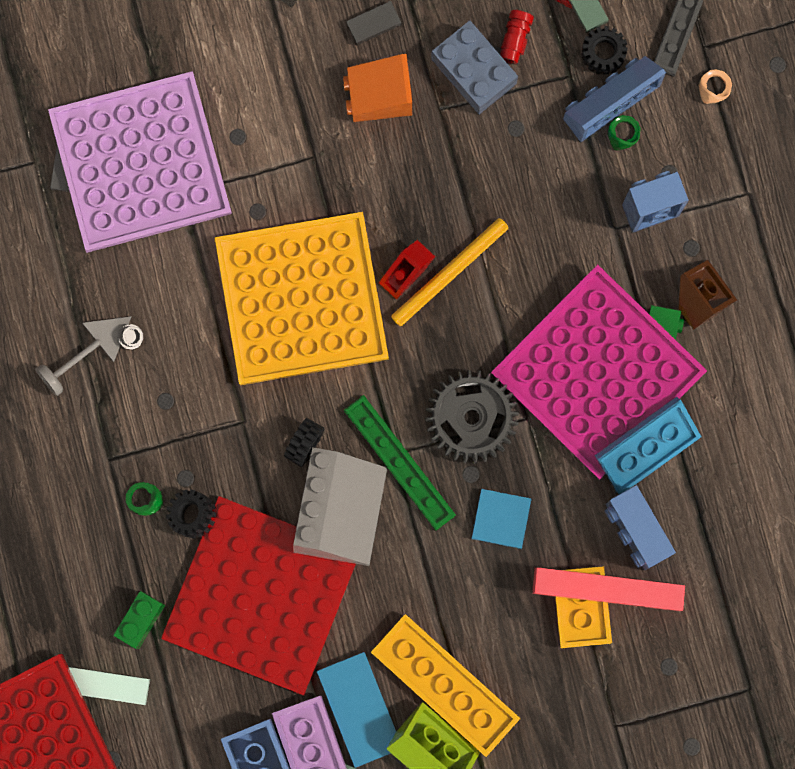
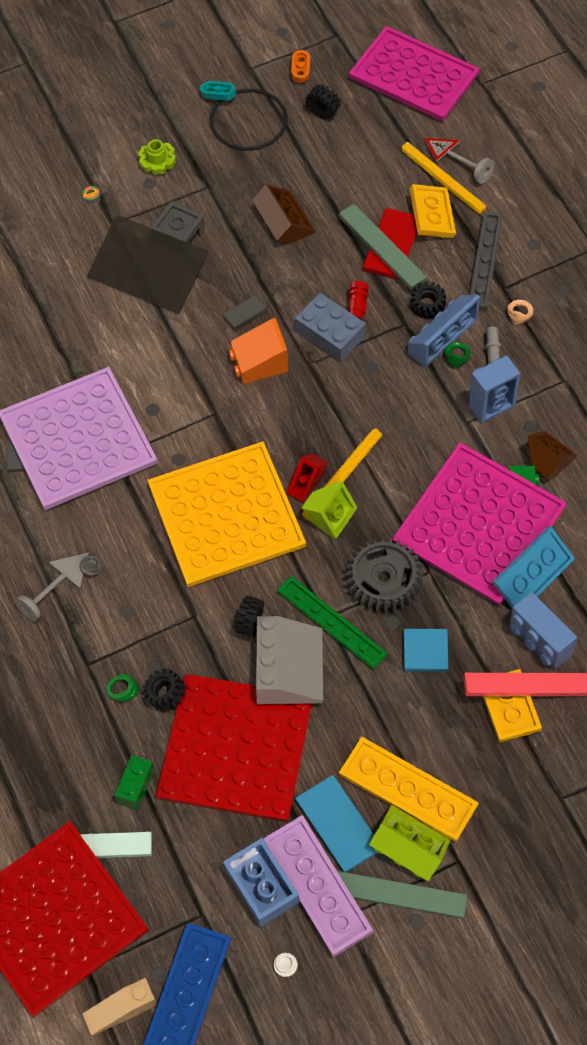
camera: 10 degrees left, 20 degrees down
none -> lime slope [302,481,358,539]
none -> light grey pin [485,327,501,365]

